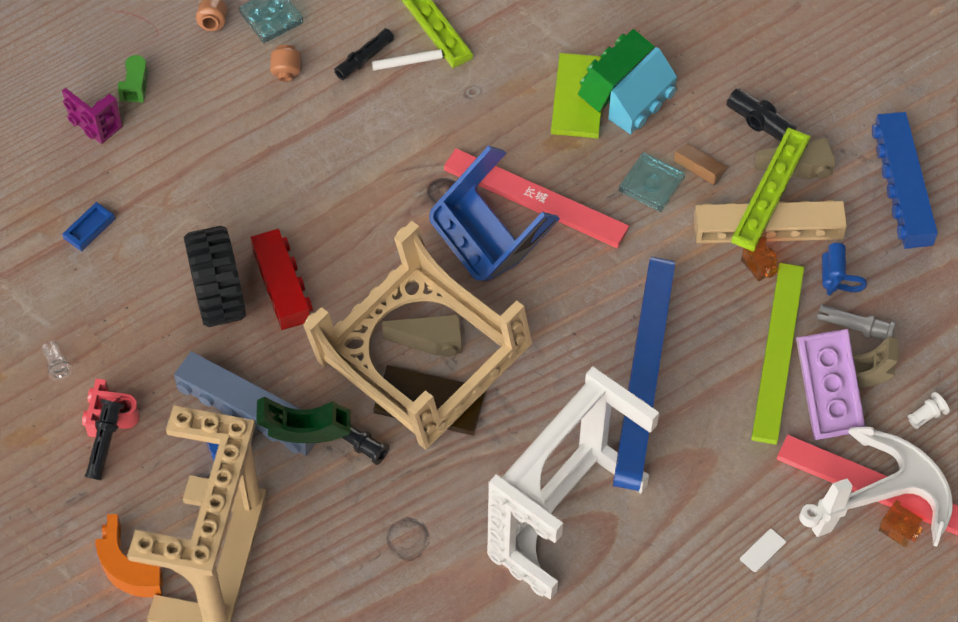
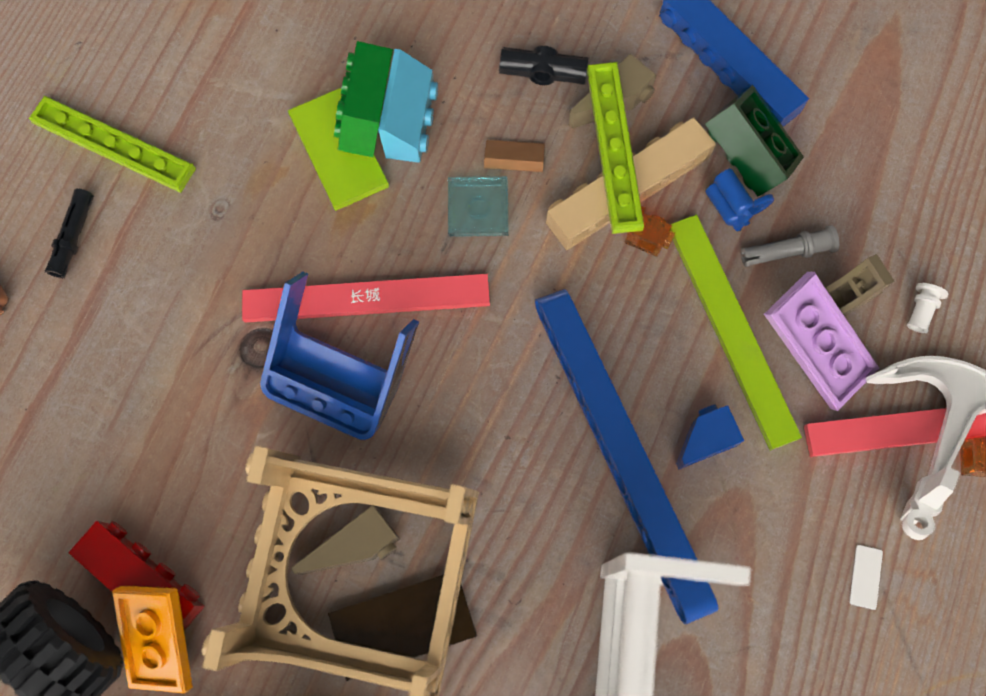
camera: 30 degrees left, 15 degrees up
white bar [372,49,443,71] -> none
none -> light orange tile [112,586,193,693]
none -> blue slope [676,404,745,470]
none -> dark green slope [705,85,804,197]

